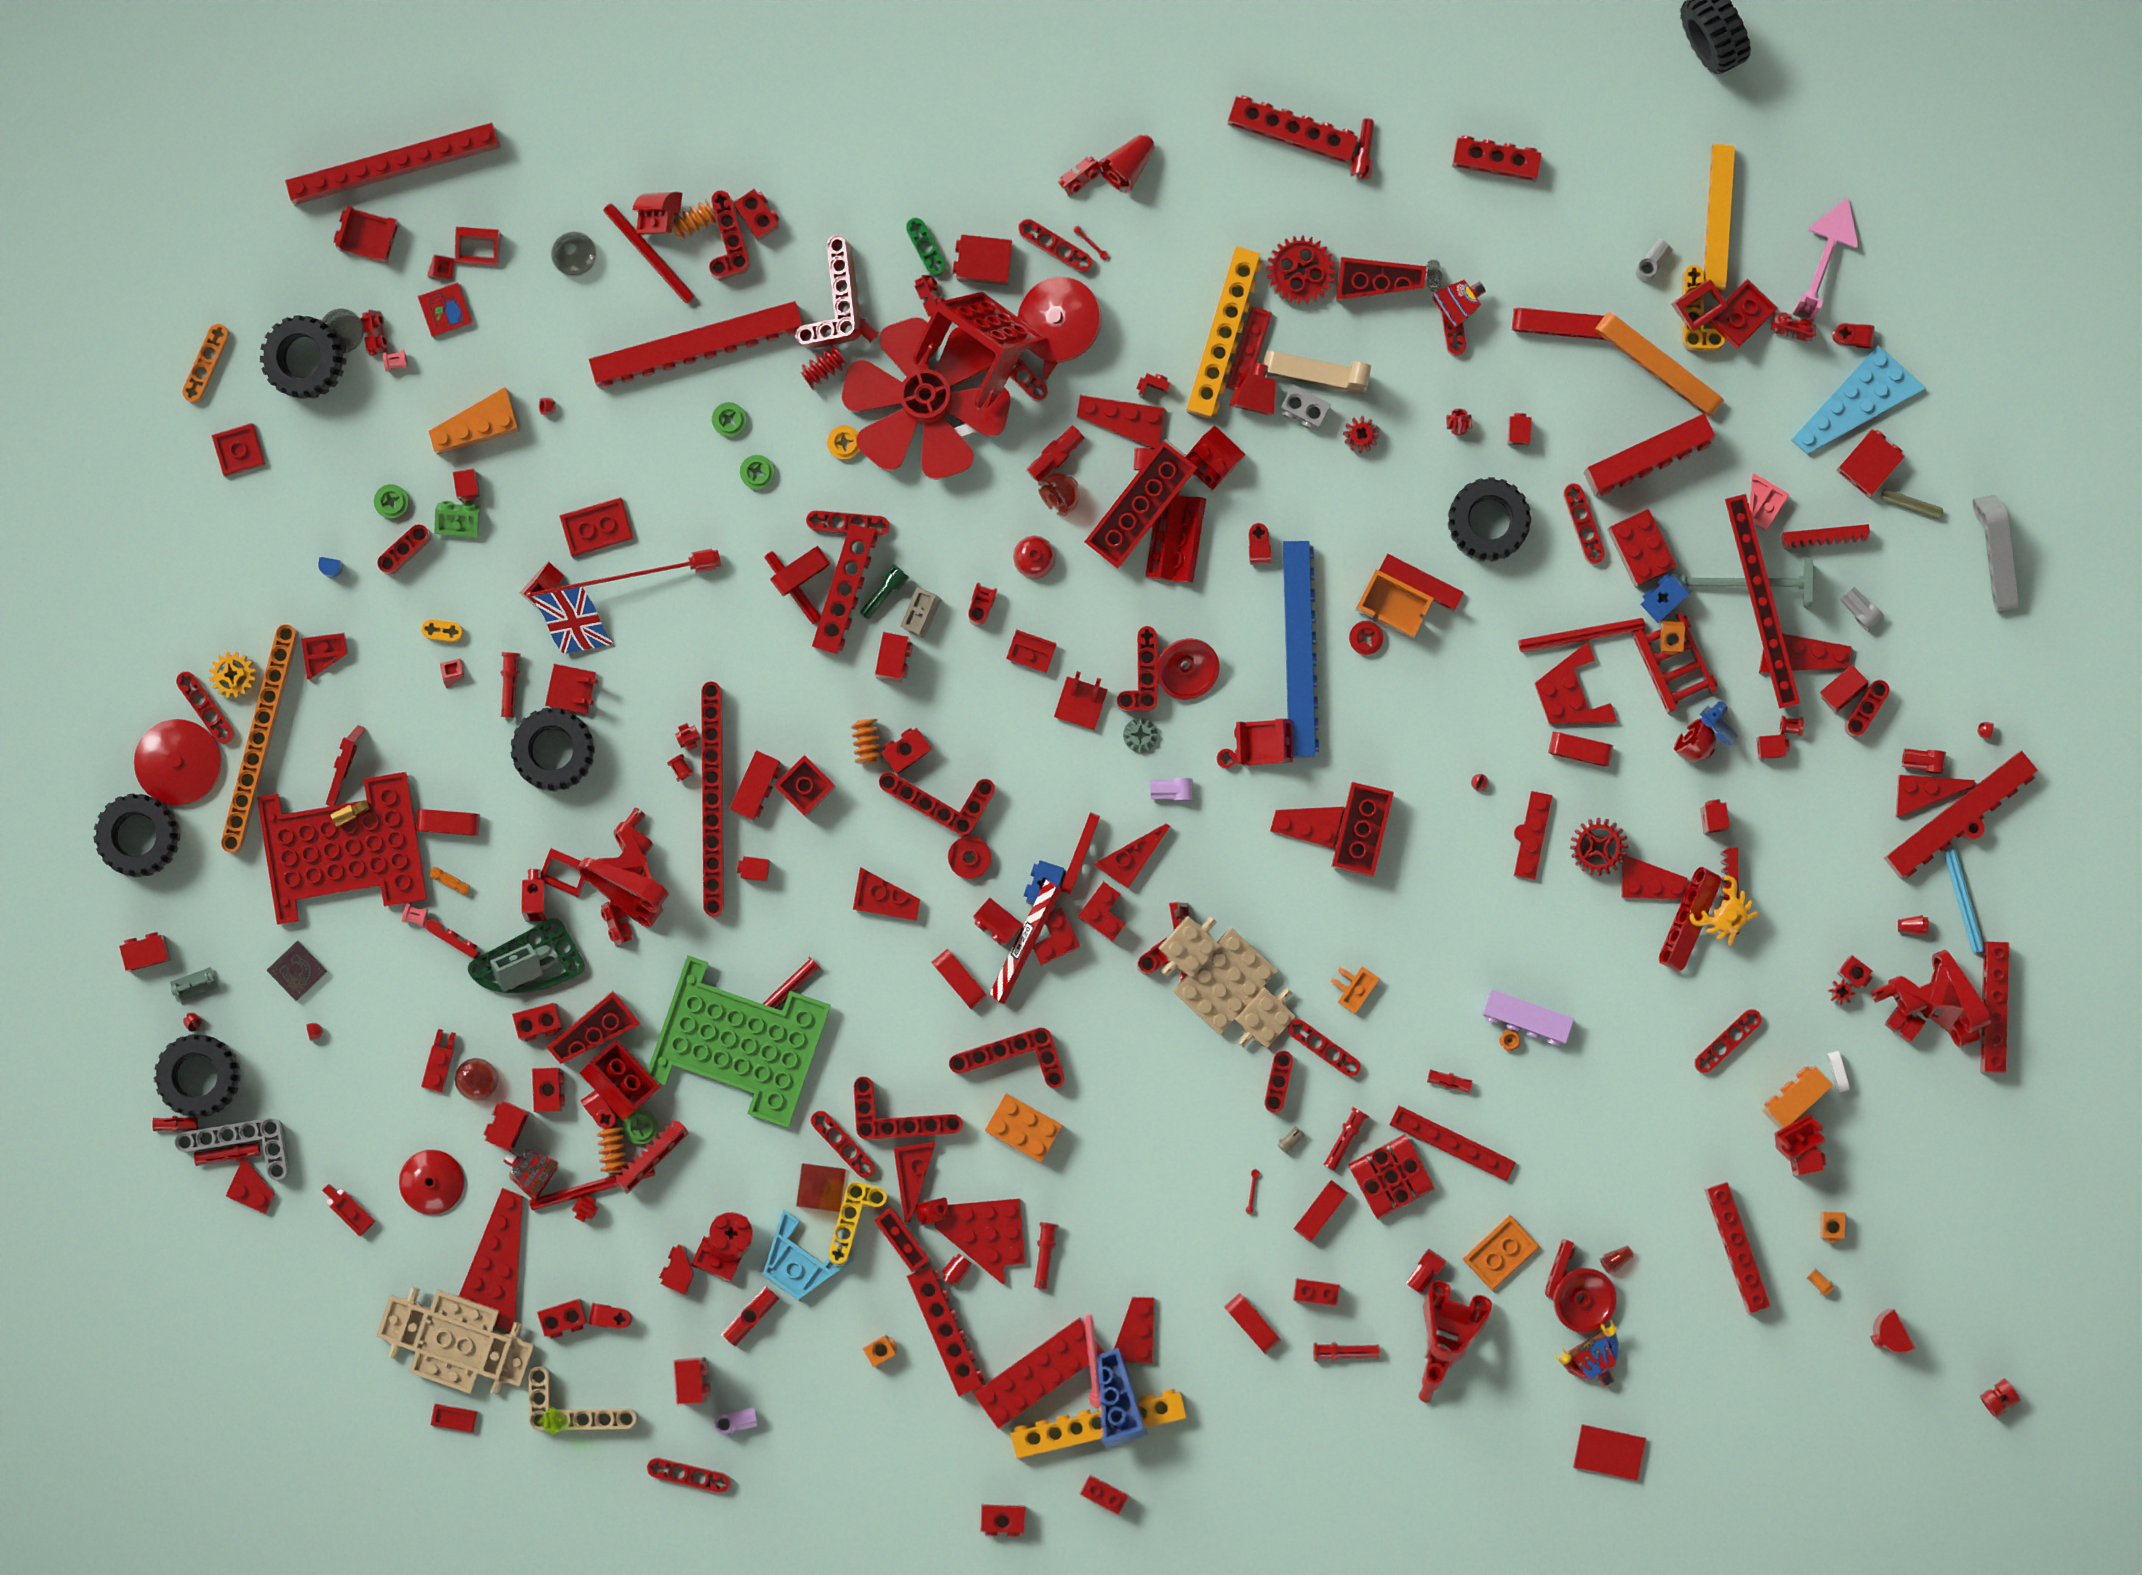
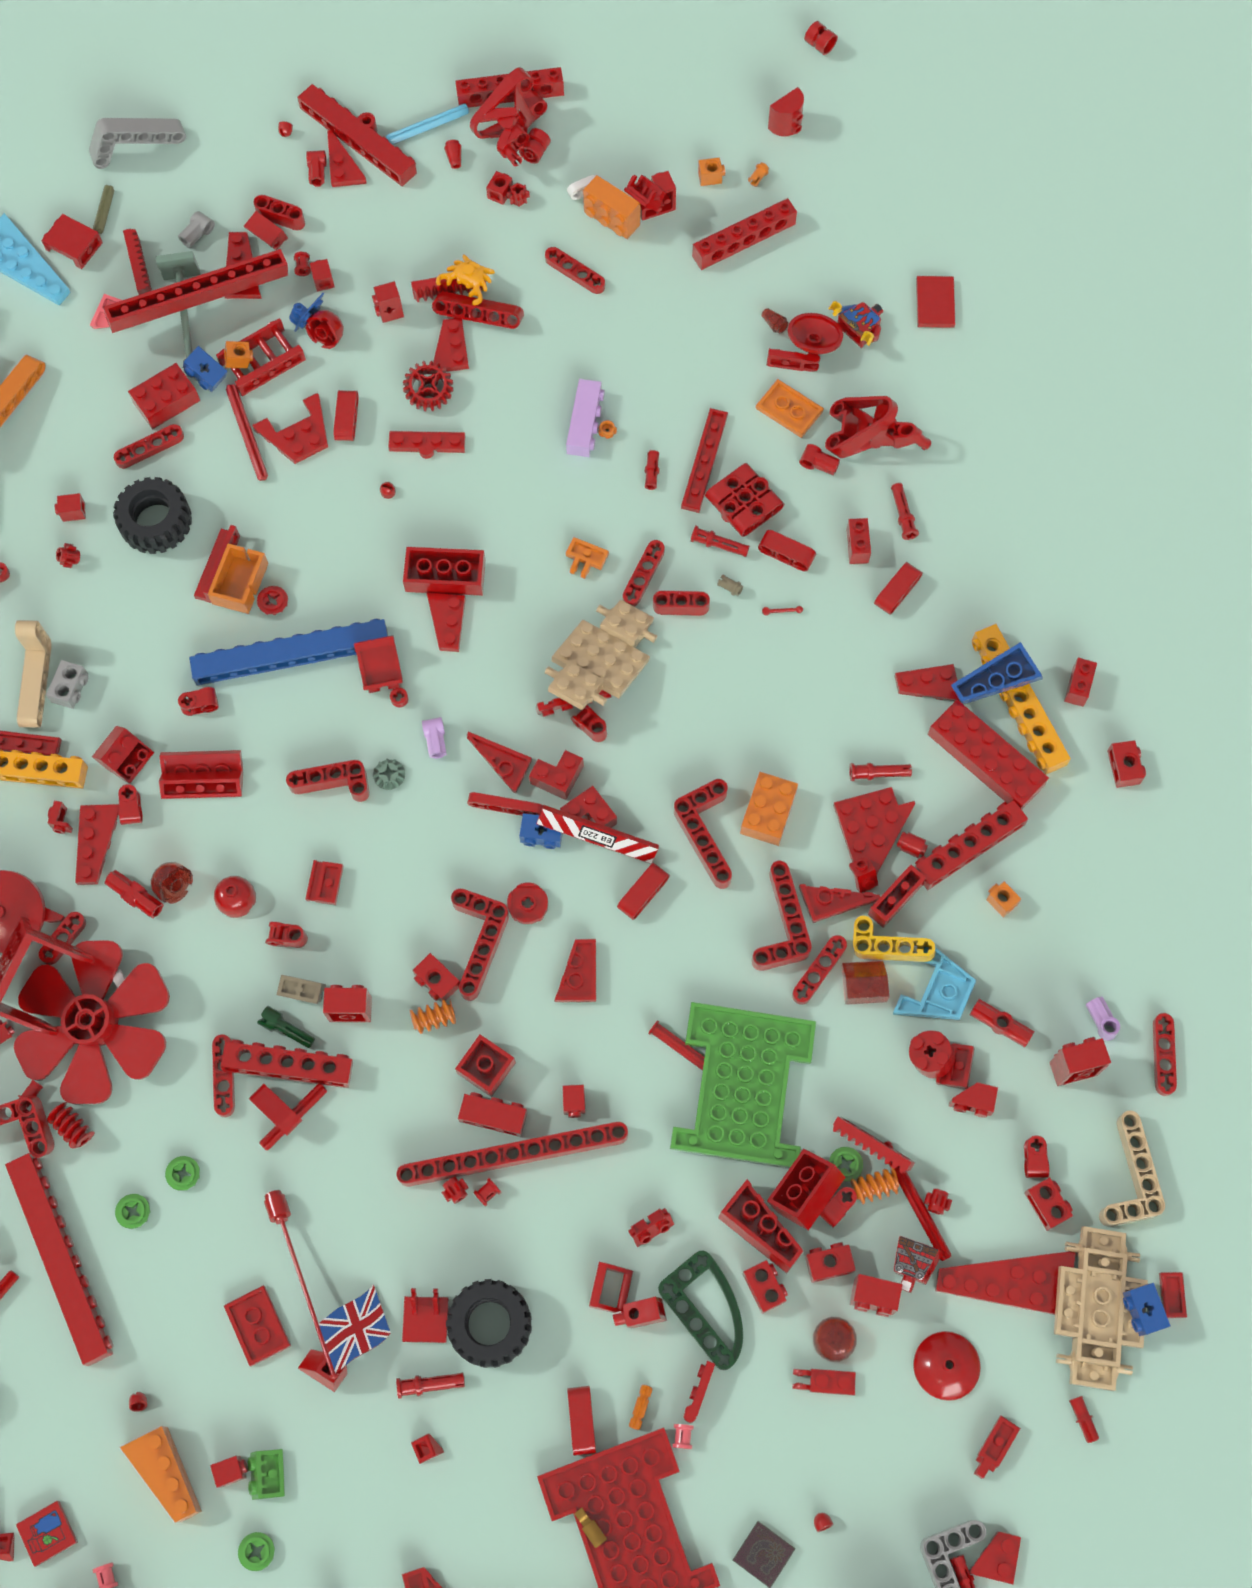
camera: 100 degrees left, 15 degrees down
red wing [325,725,366,806] -> none
red beam [377,524,431,575] -> none
light orange beam [421,619,463,642] -> none
sand green hinge [490,944,555,992] -> none
clear neon green slope [537,1406,568,1436] -> none
red connector [577,808,669,928] -> none
light orange gear [827,425,859,460] -> none
red slope [973,897,1023,945] -> none
red plate [1054,671,1108,730] -> none
red brick [1084,439,1199,569] -> none
coral piece [1085,1314,1101,1407] -> none
red dish [1156,638,1220,700] -> none
red torso [1229,363,1276,416] -> none
red gear [1343,416,1380,453] -> none
red brick [1584,413,1716,497] -> none
none -> red axle [1069,1396,1099,1443]
none -> blue brick [1123,1283,1171,1336]

